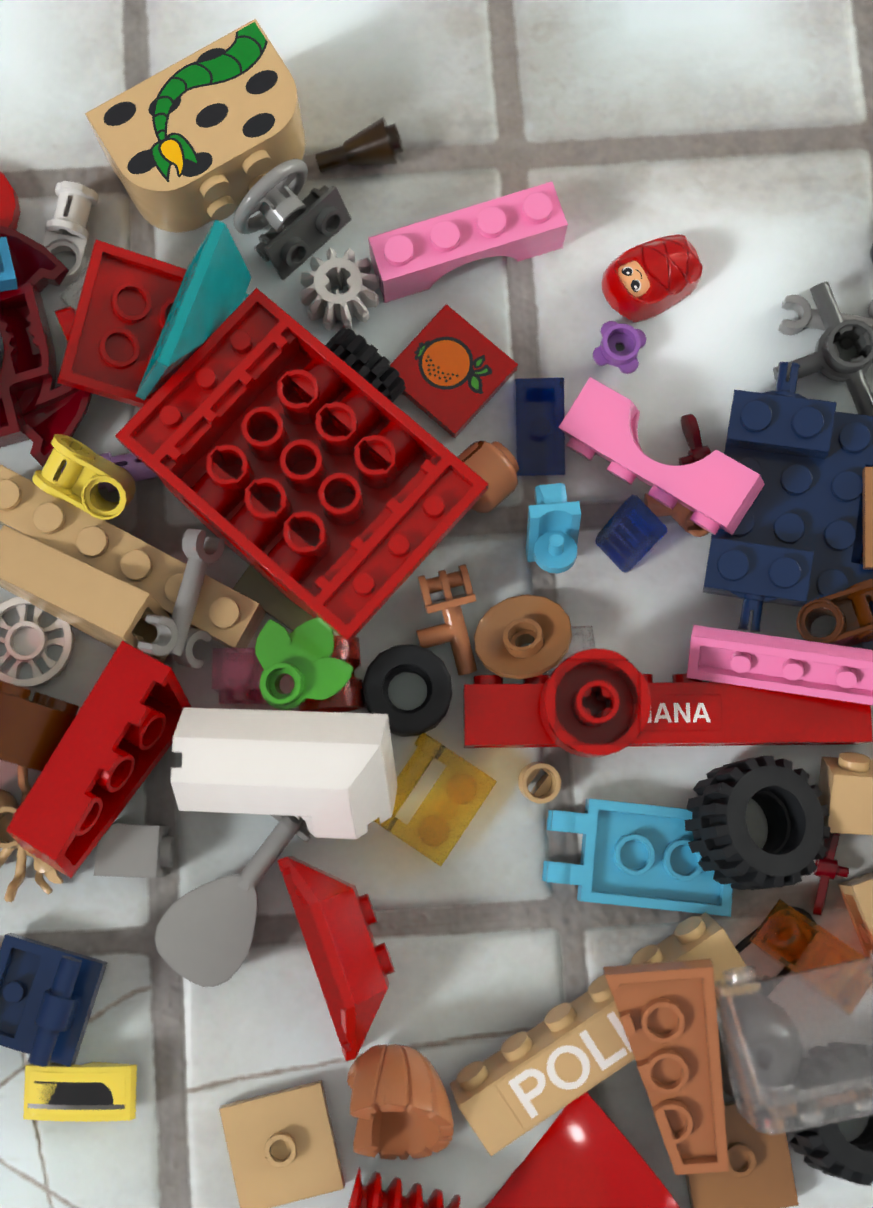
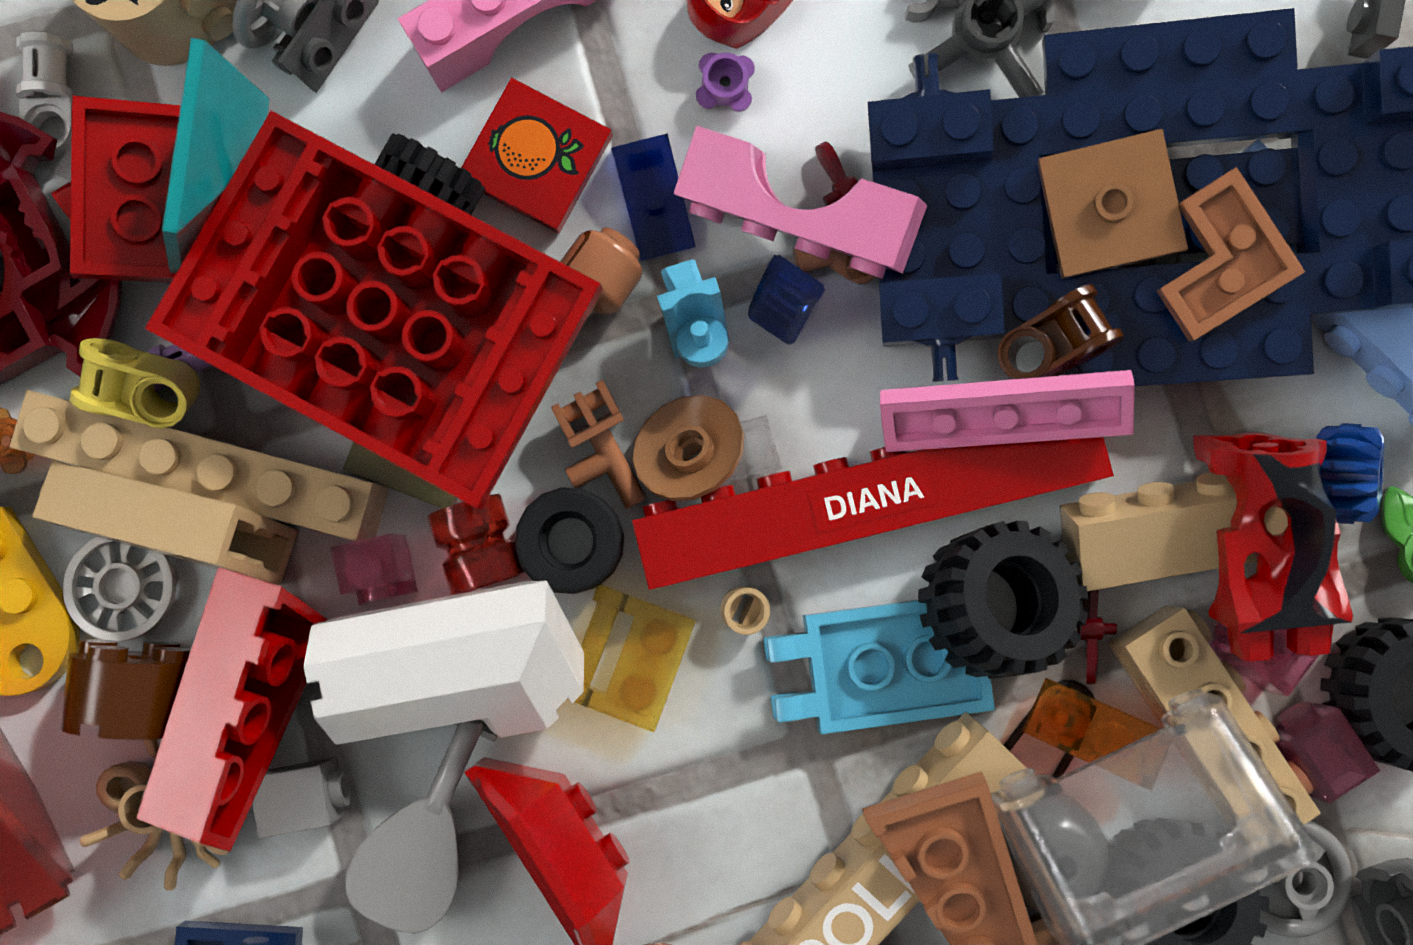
camera: 10 degrees left, 5 degrees up
light grey bar [137,528,225,669] -> none
bright green plate [255,618,353,710] -> none
white gear [299,247,380,331] -> none
red brick [540,648,651,758] -> none

